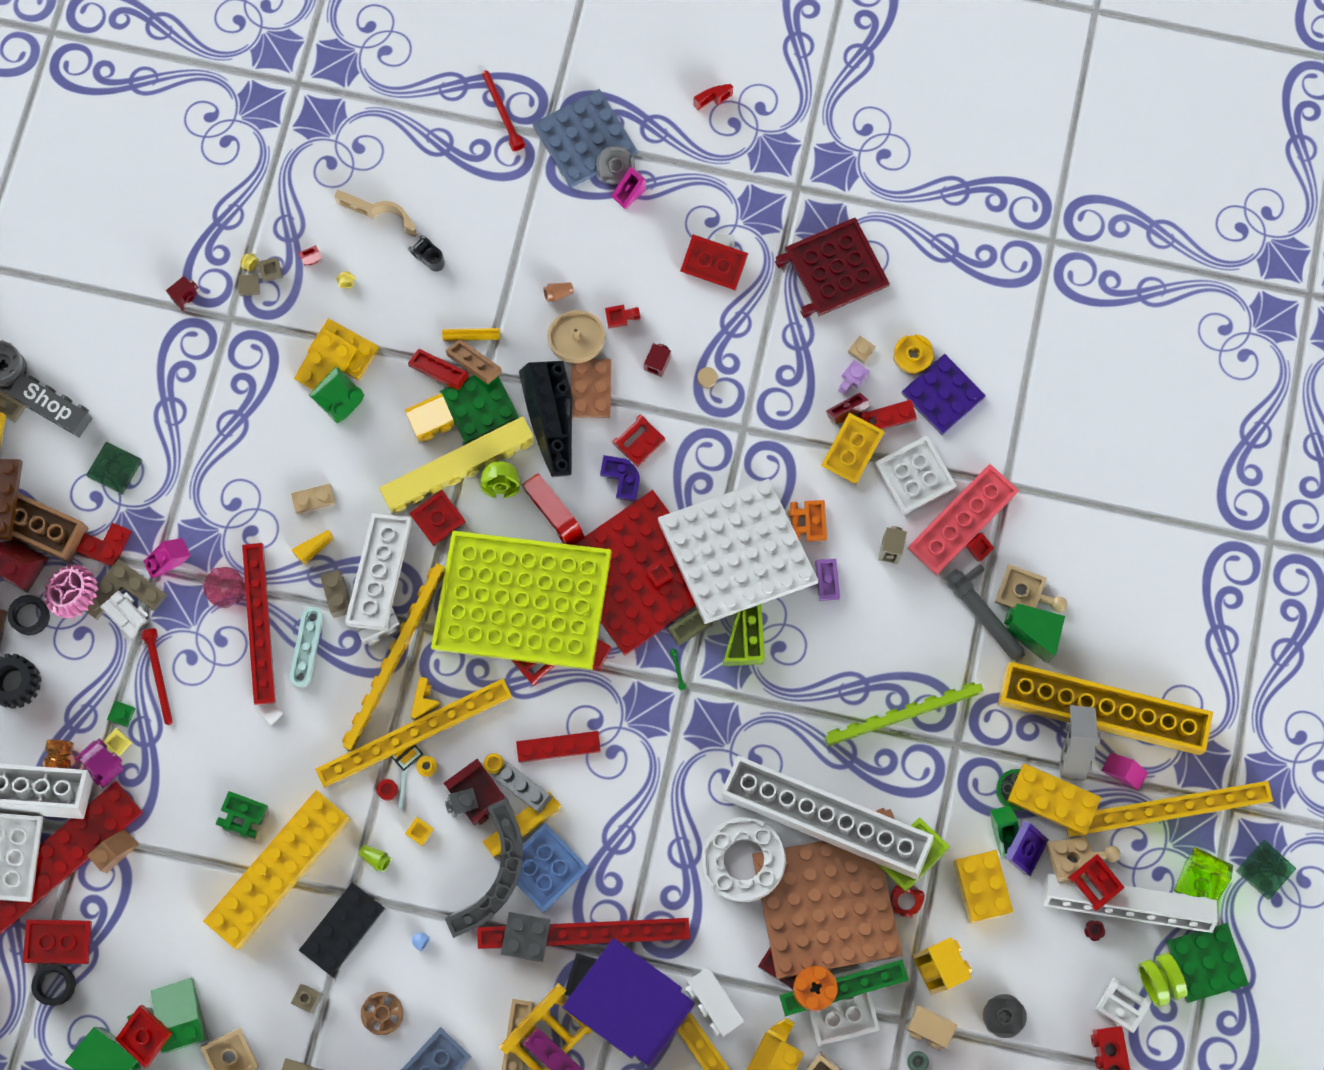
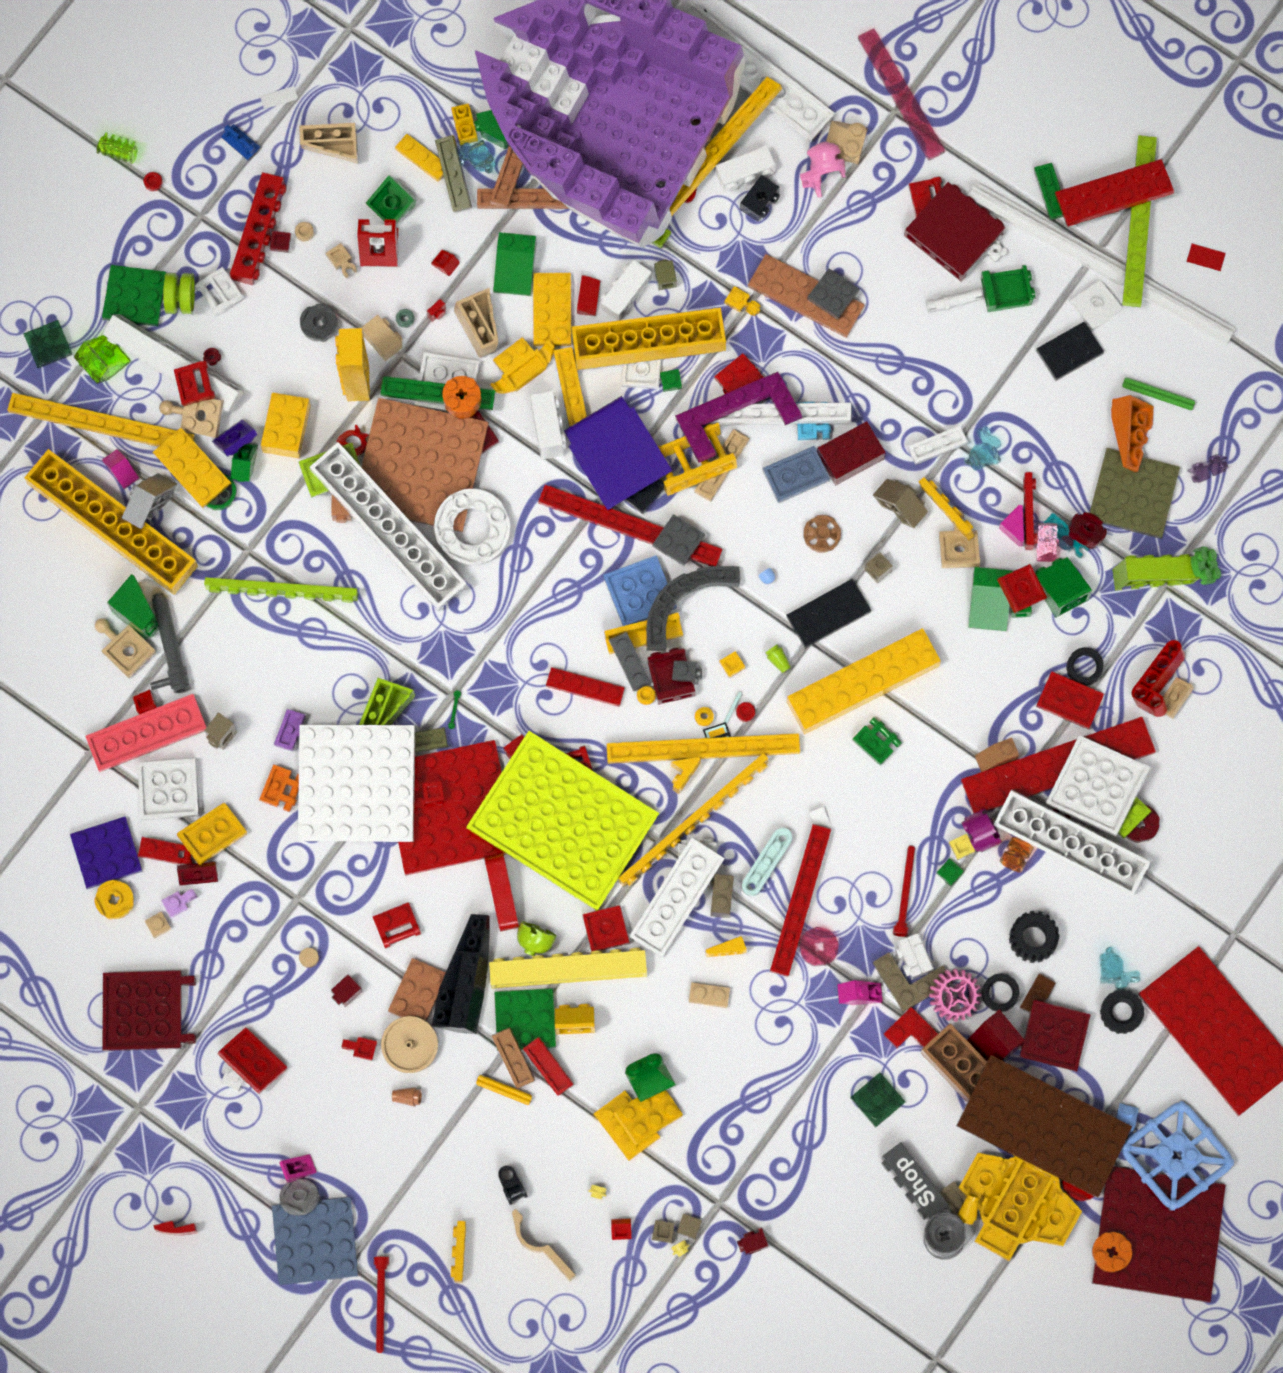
camera: 155 degrees left, 0 degrees up
dark purple plate [600,455,640,502] -> none
none -> yellow plate [451,1221,466,1283]

